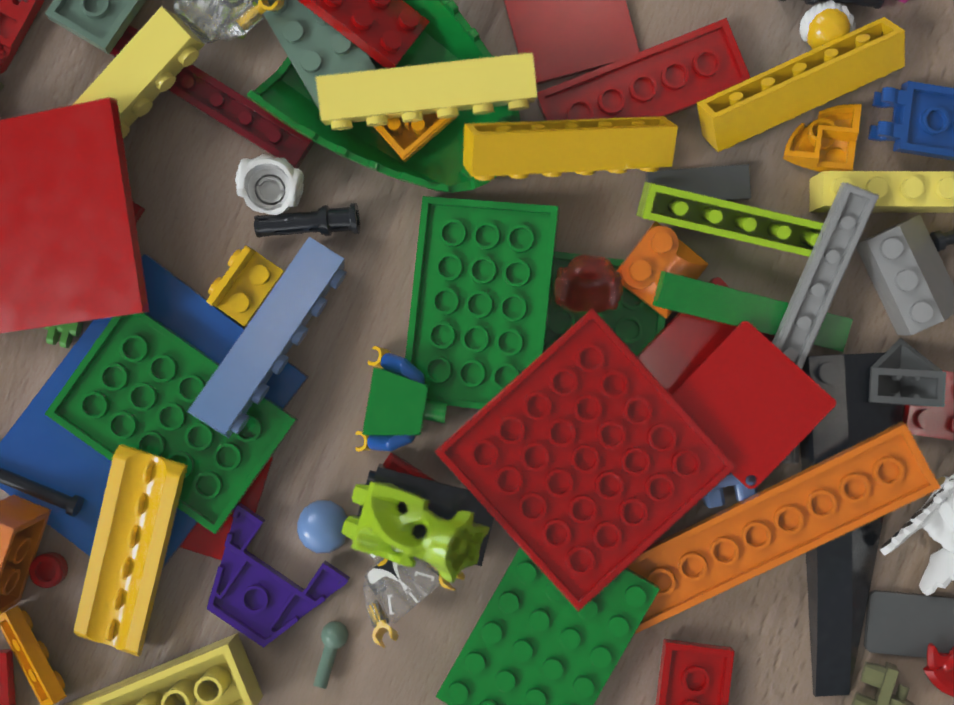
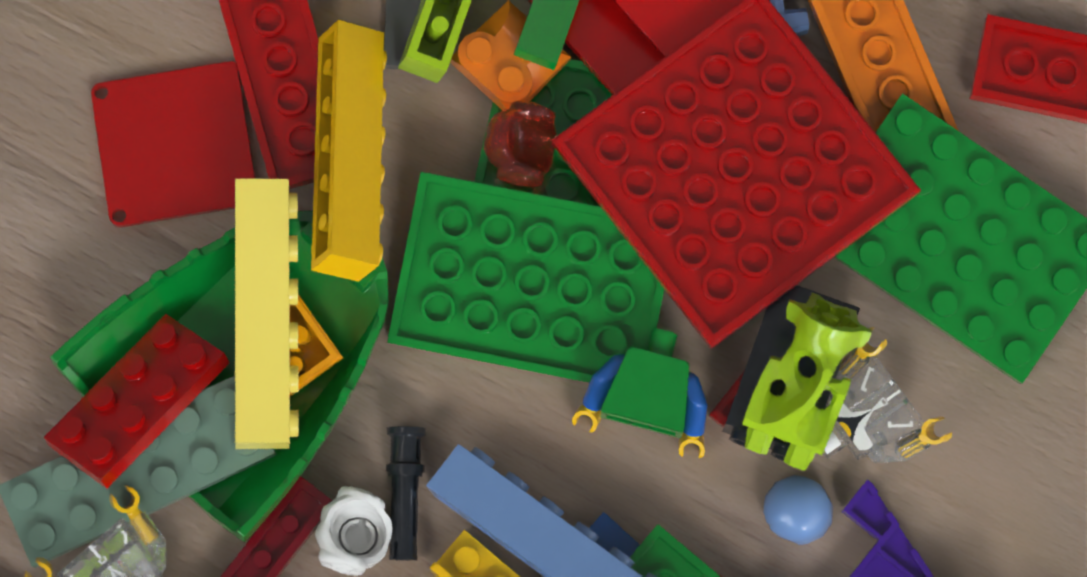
camera: 85 degrees left, 10 degrees down
sand green bar [313,621,348,689] -> none

